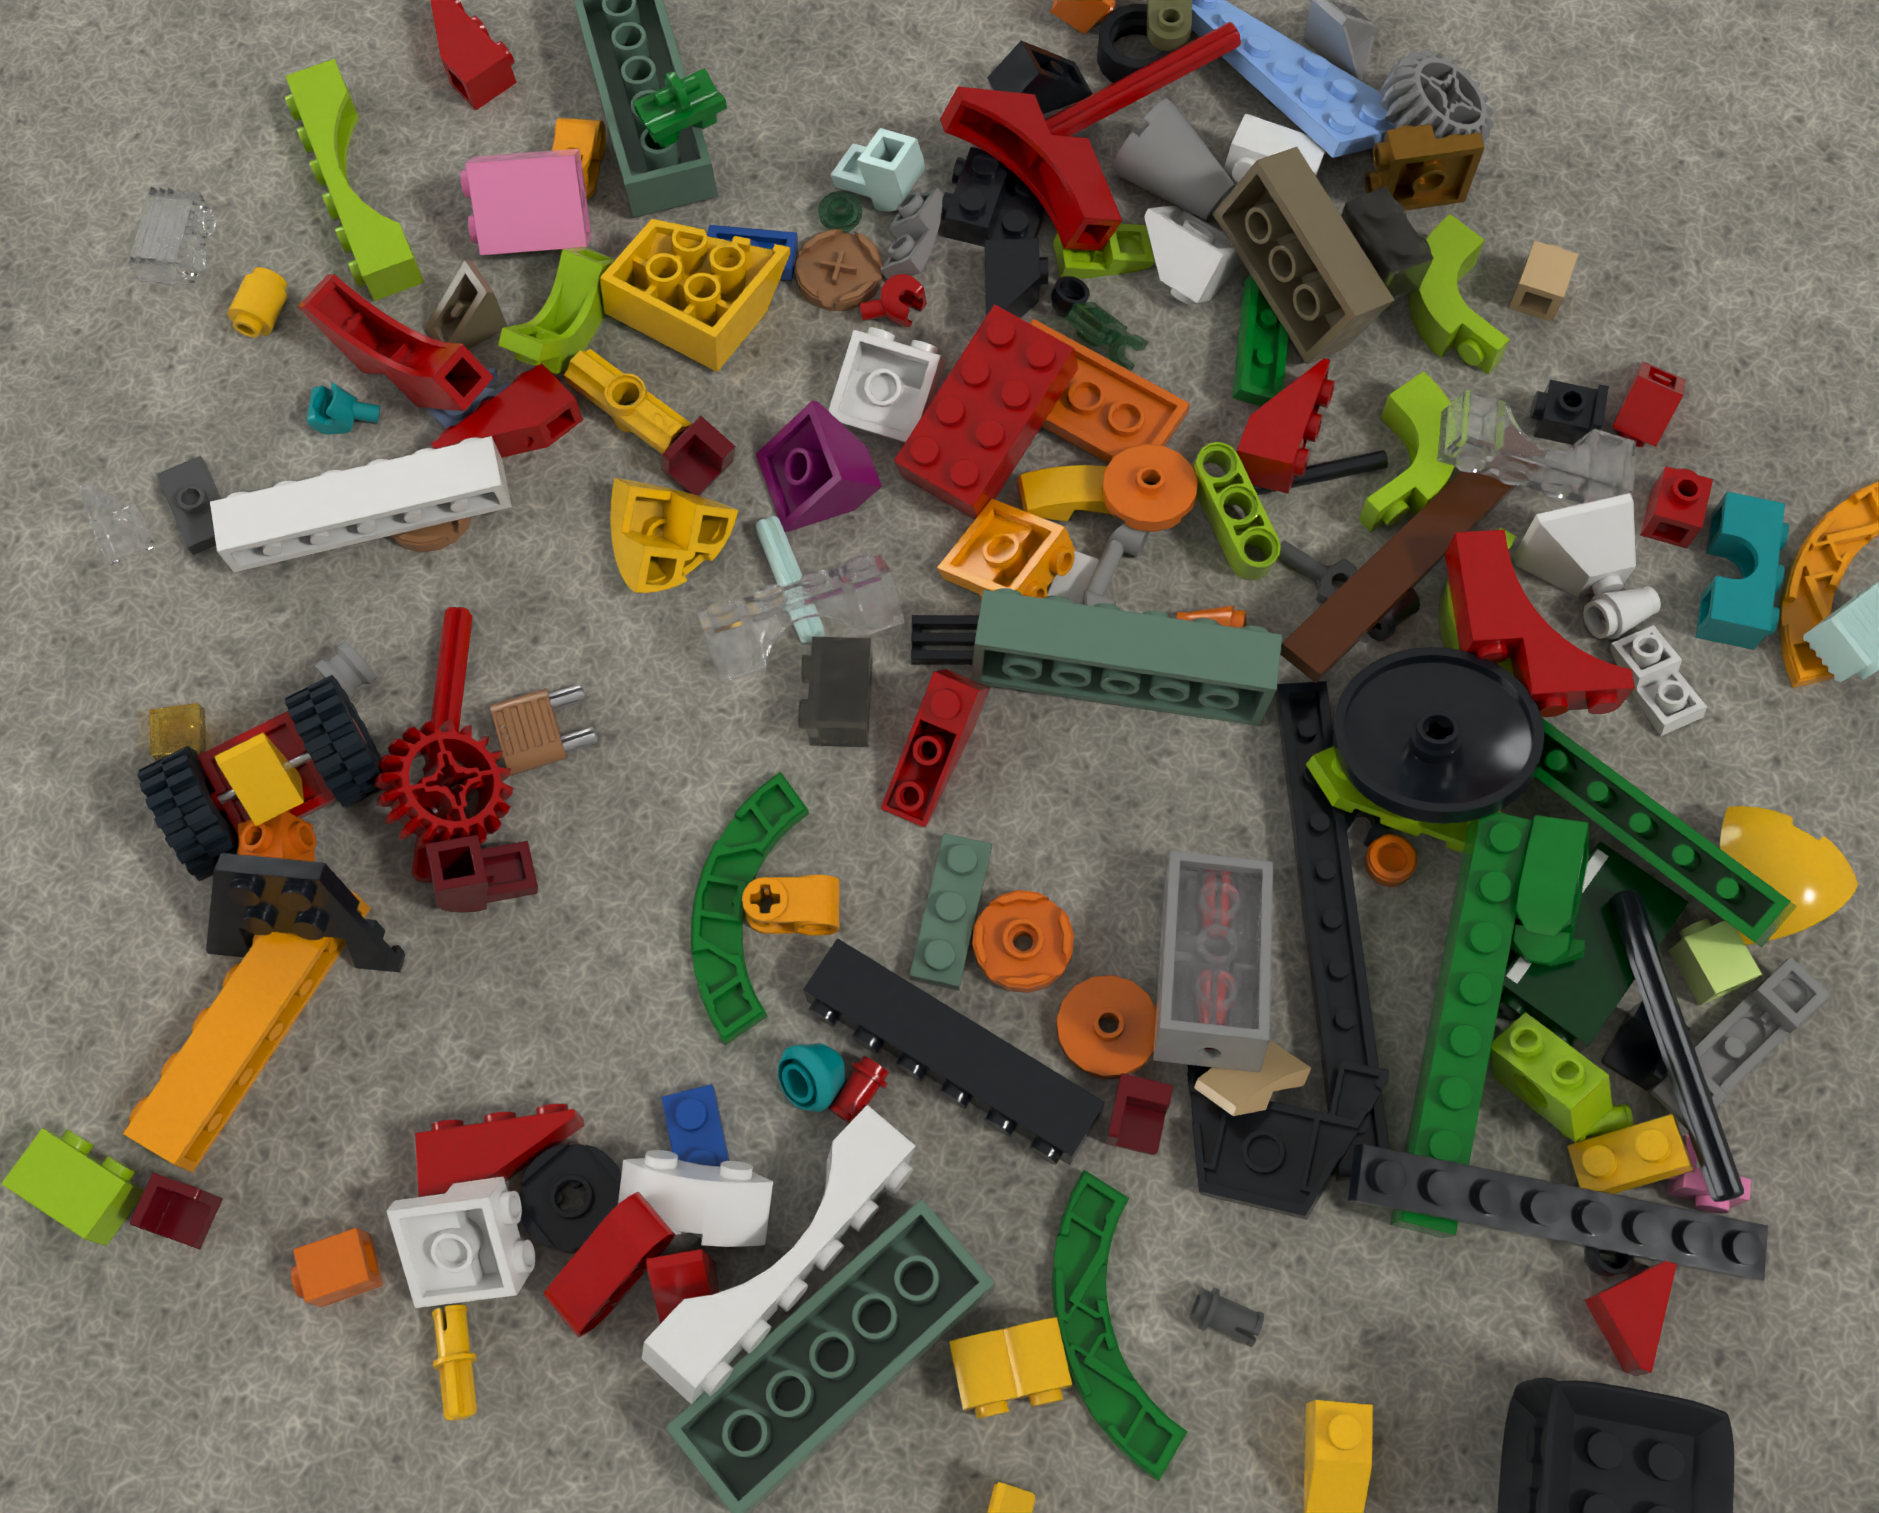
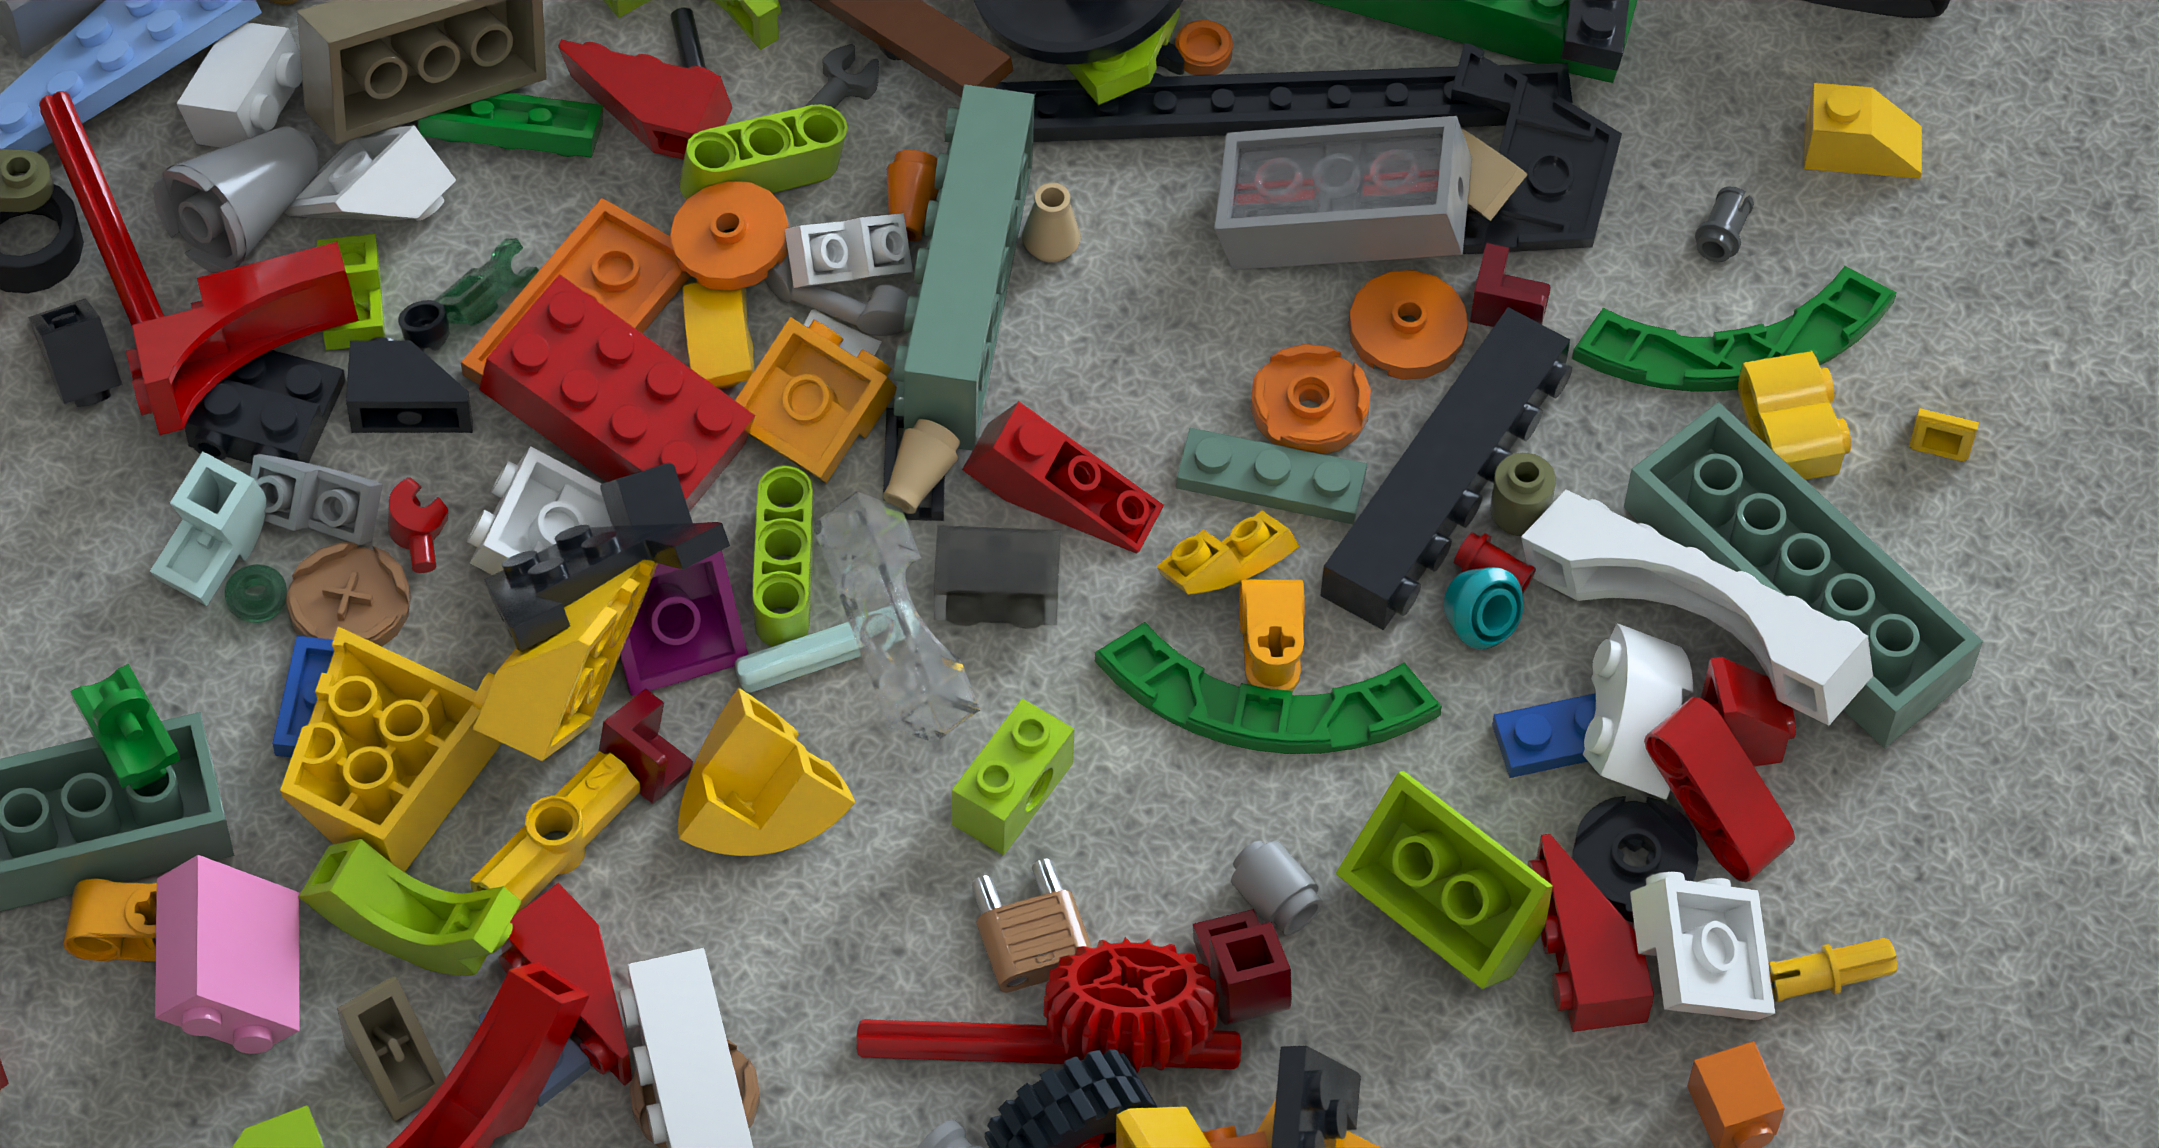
camera: 95 degrees left, 10 degrees down
none -> yellow wedge [473,560,658,761]
none -> black wing [484,522,730,651]
none -> black panel [600,463,693,526]
none -> lime beam [753,466,814,647]
none -> white slope [784,213,913,288]
none -> tan cone [883,419,960,514]
none -> lime brick [952,698,1075,855]
none -> tan cone [1022,183,1081,262]
none -> yellow slope [1156,510,1300,595]
none -> light grey brick [1231,840,1323,935]
none -> lime slope [1335,770,1553,990]
none -> olive brick [1490,453,1556,536]

